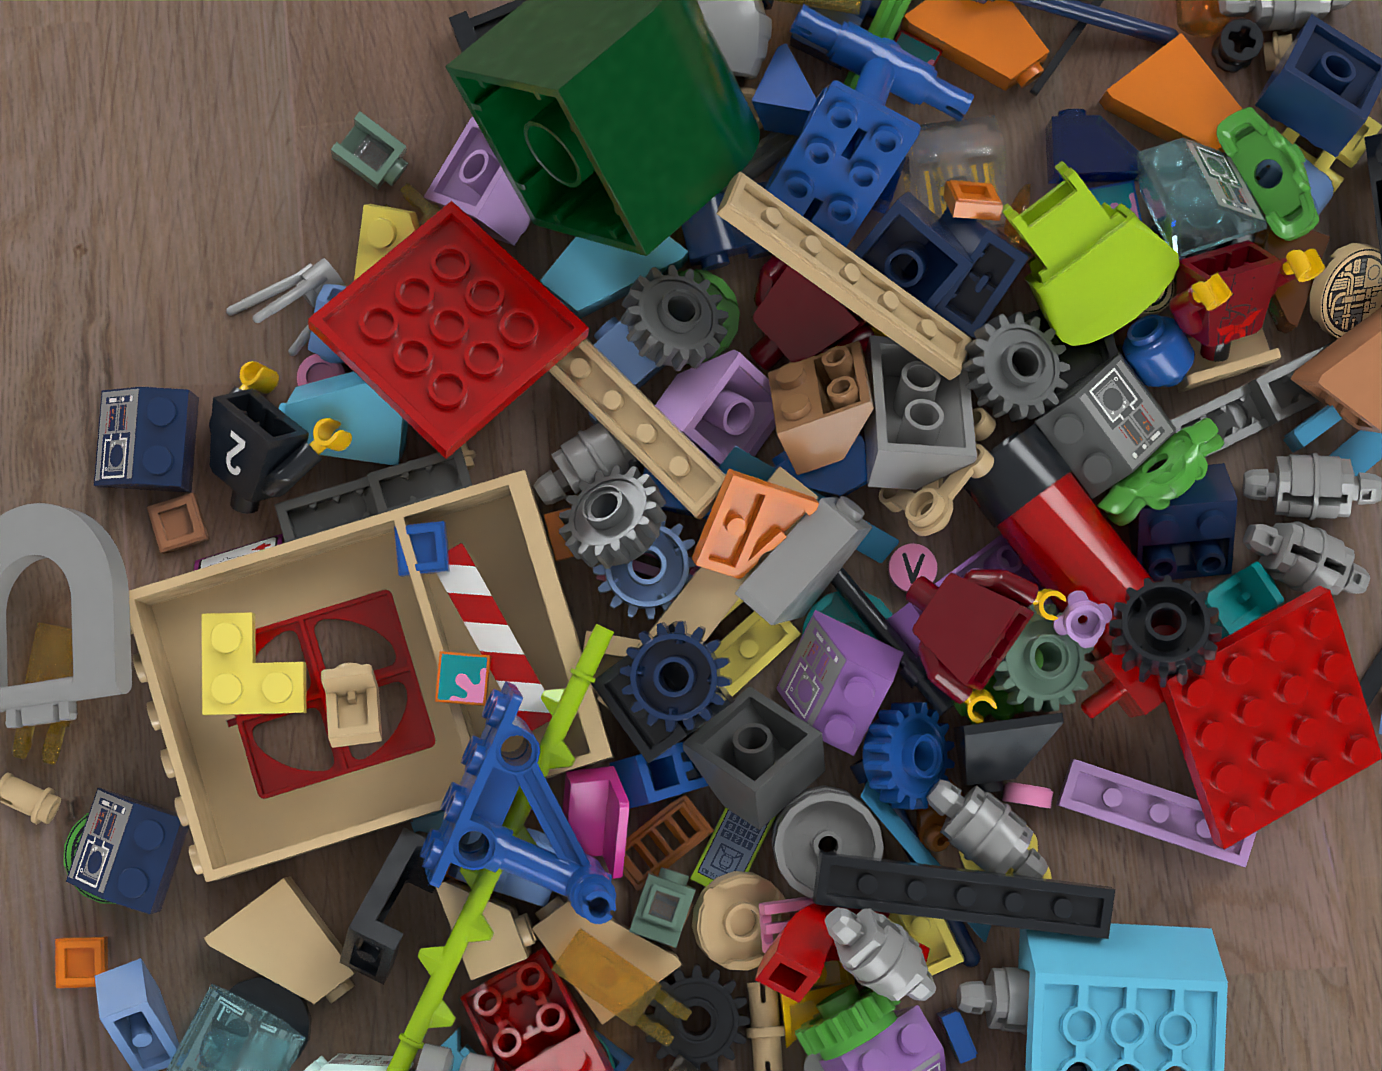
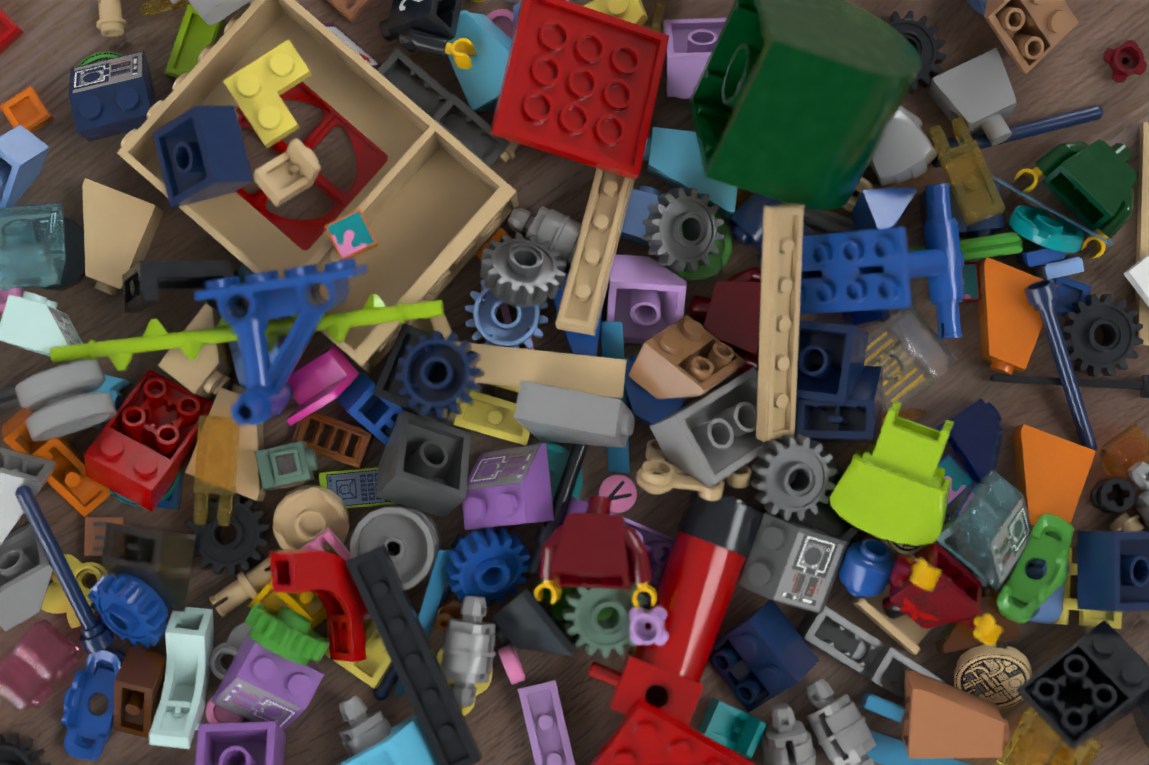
camera: 60 degrees right, 0 degrees up
blue tile [394,521,450,577] -> none
sticker [437,543,552,731] -> none
orange wing [691,469,819,579] -> none
light grey piece [825,908,936,1001] -> none
blue tile [936,1007,978,1064] -> none
orange tile [943,180,1003,221] -> none
bright green piece [1097,418,1224,526] -> none
black gear [1109,575,1222,687] -> none
none -> dark blue slope [153,106,253,207]
none -> lime tile [164,4,226,79]

